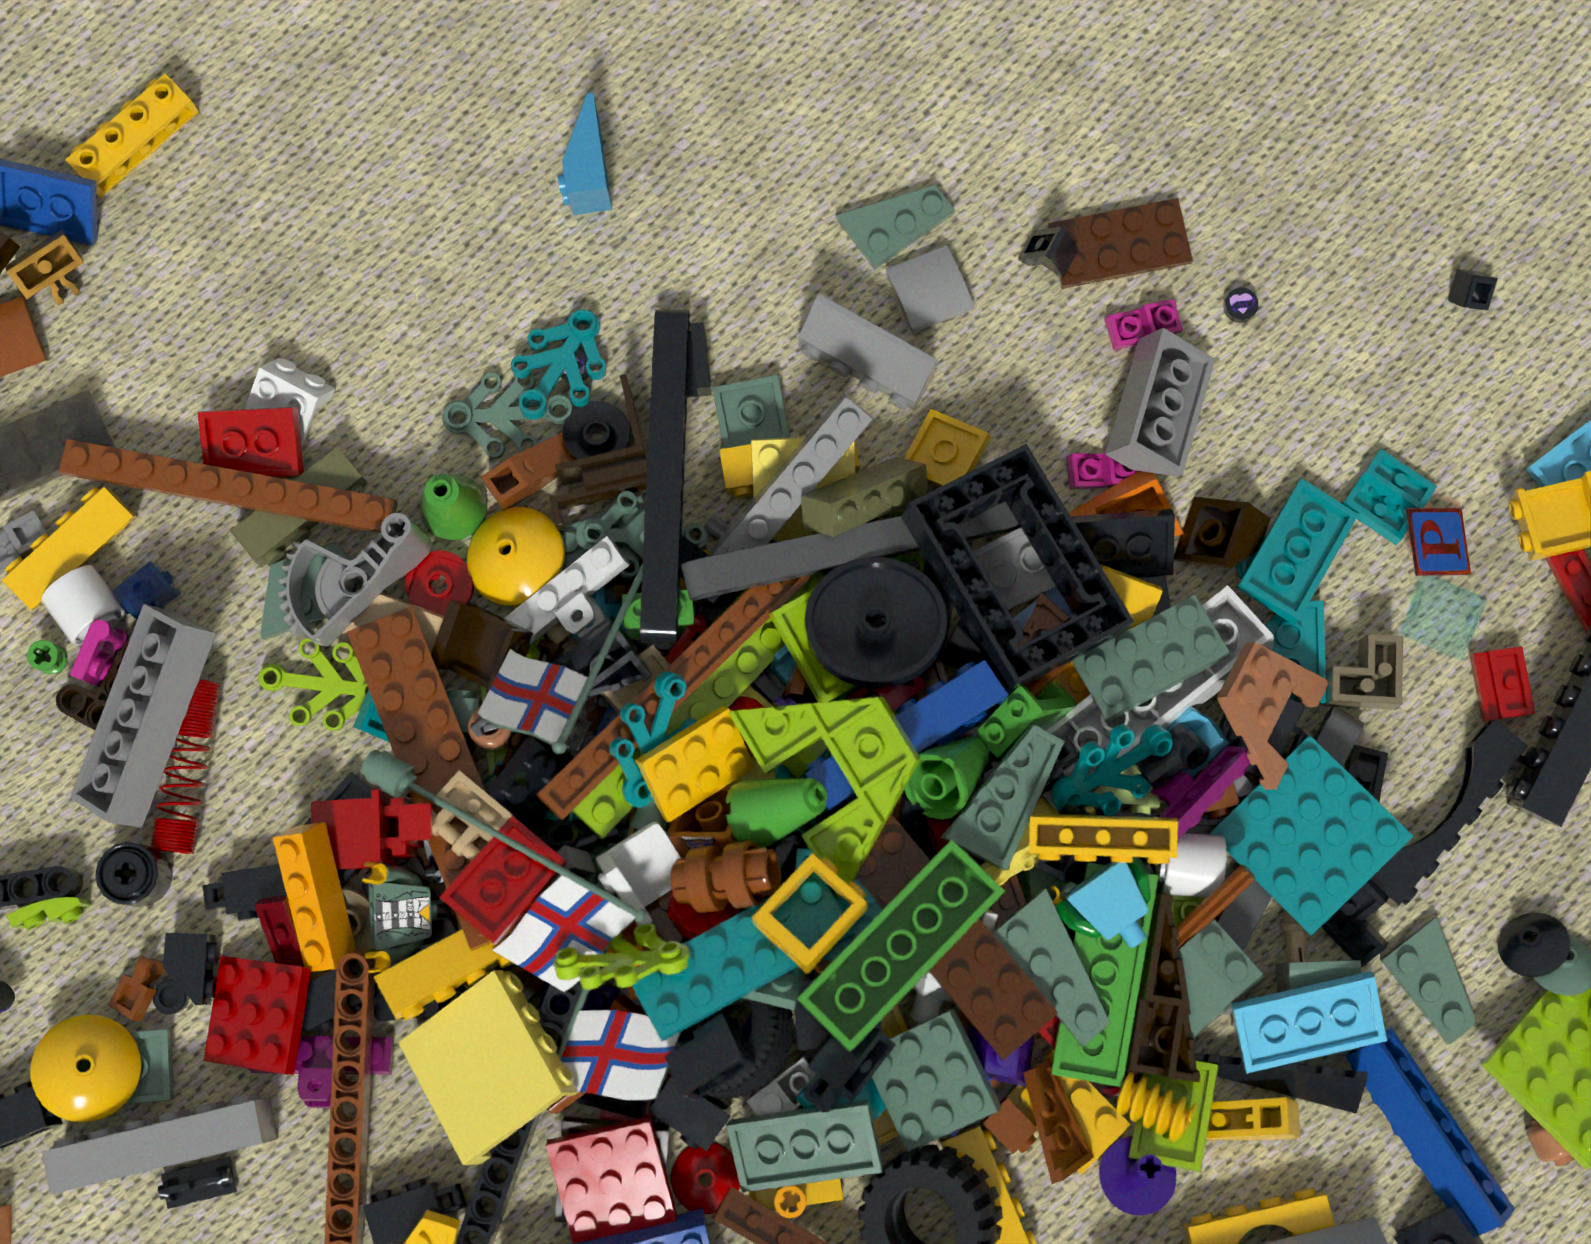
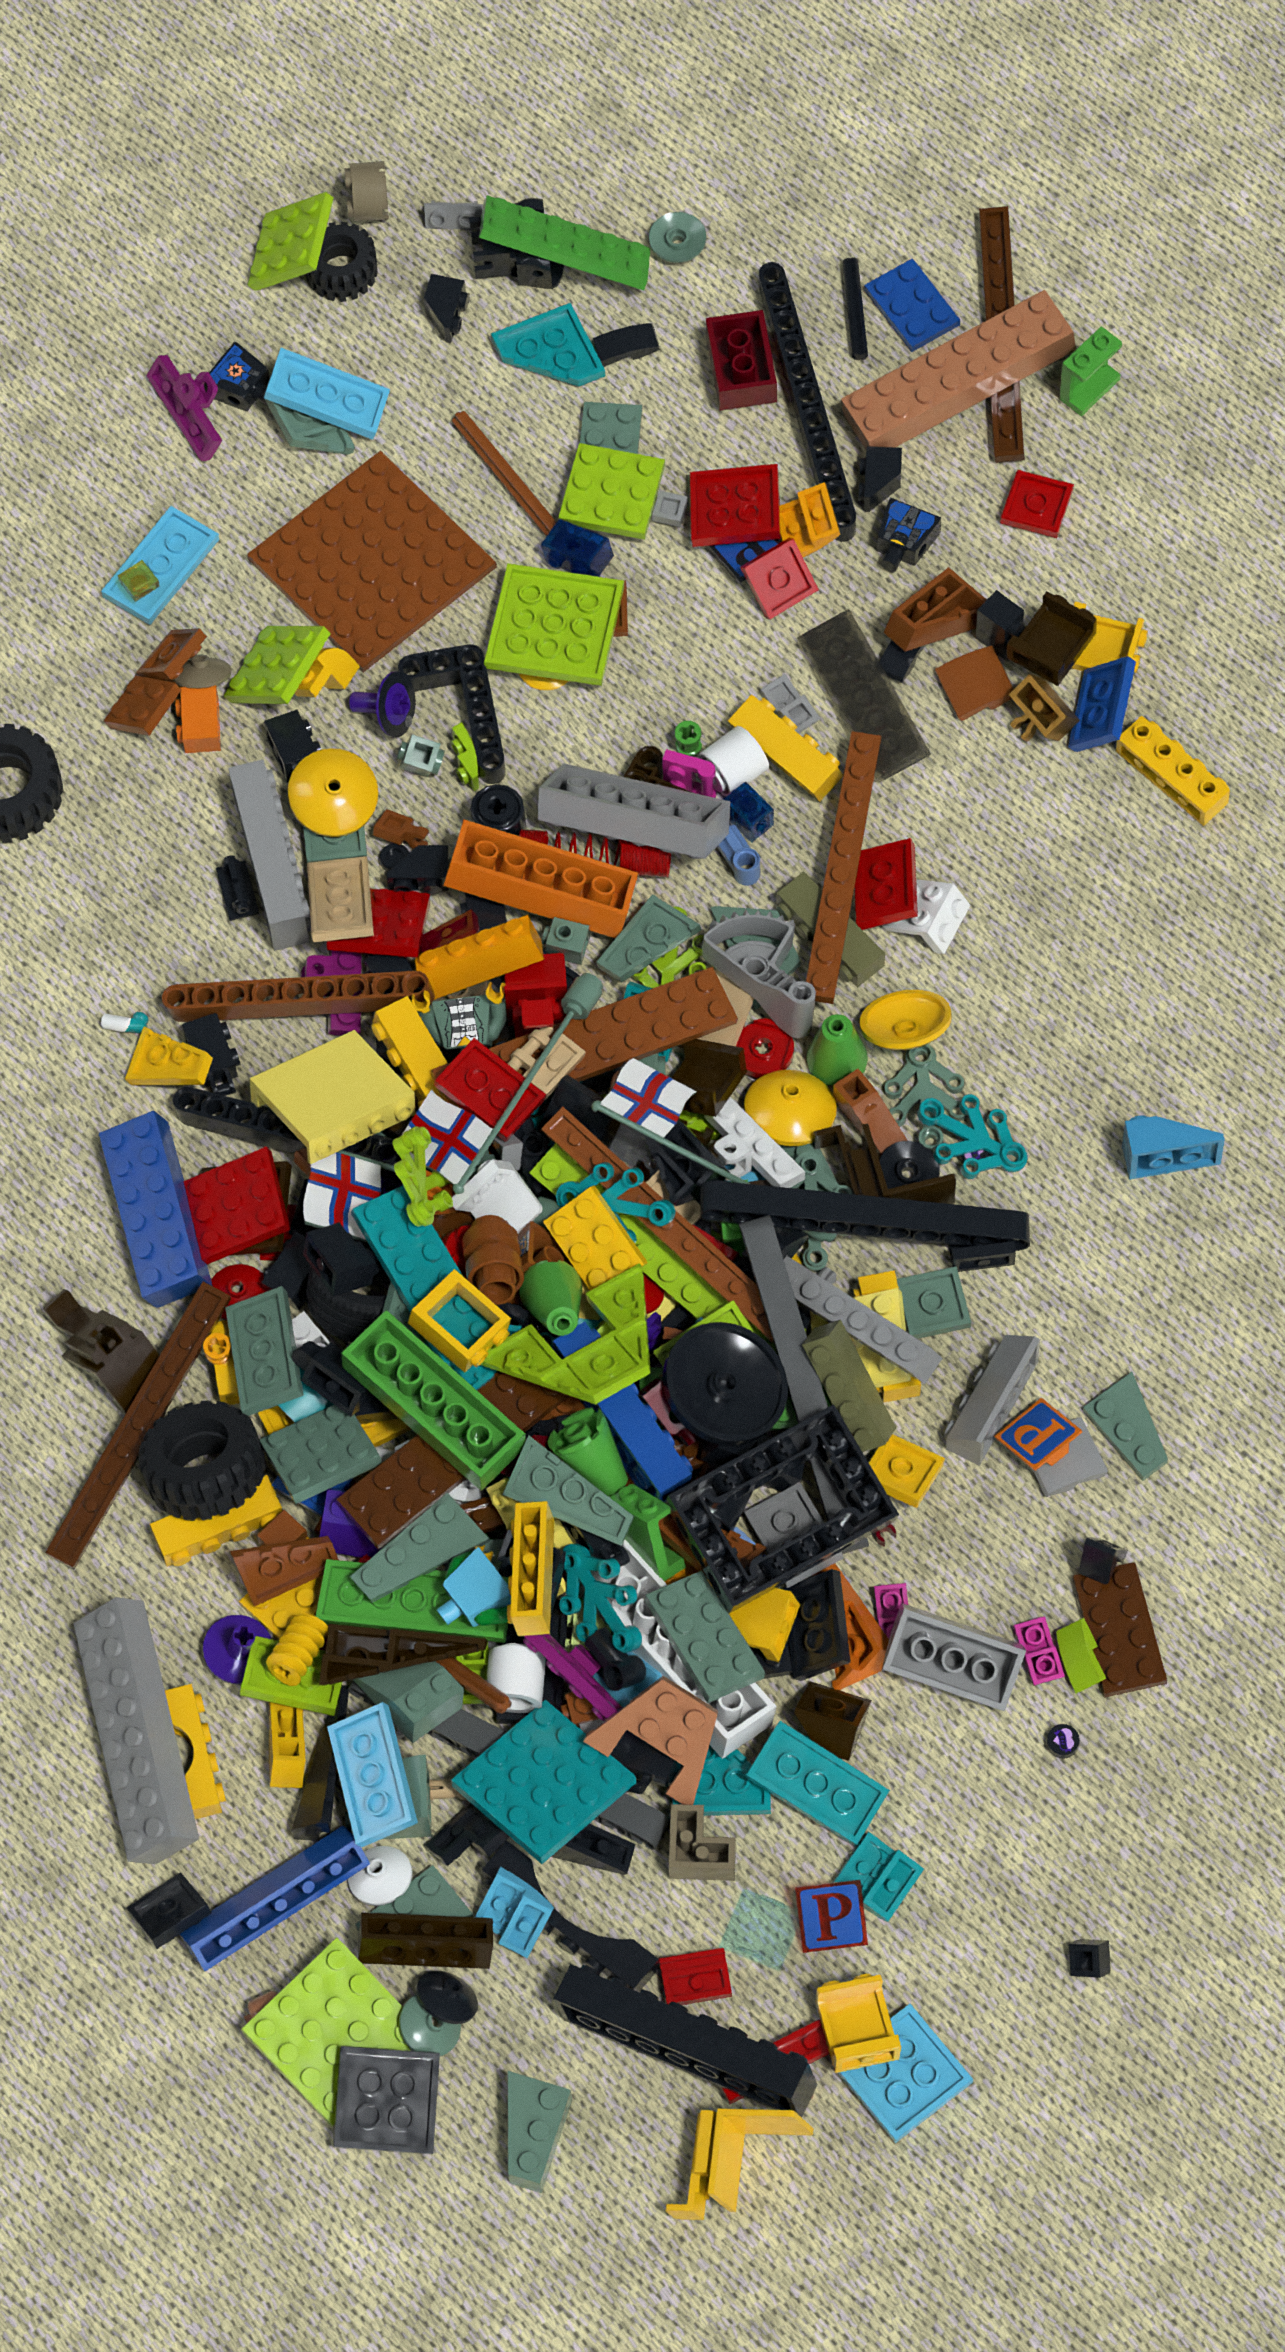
camera: 90 degrees right, 15 degrees down
none -> tan tile [307,856,374,942]
none -> white dish [348,1846,412,1906]
none -> dark brown brick [358,1912,493,1969]
none -> sand green brick [397,734,445,777]
none -> orange brick [444,819,638,939]
none -> medium azure slope [475,1867,554,1958]
none -> sand green brick [542,917,590,965]
none -> sand green wing [596,894,701,983]
none -> medium blue piece [717,825,761,886]
none -> yellow dish [859,990,952,1050]
none -> piece [994,1398,1082,1471]
none -> lime slope [1056,1618,1107,1693]

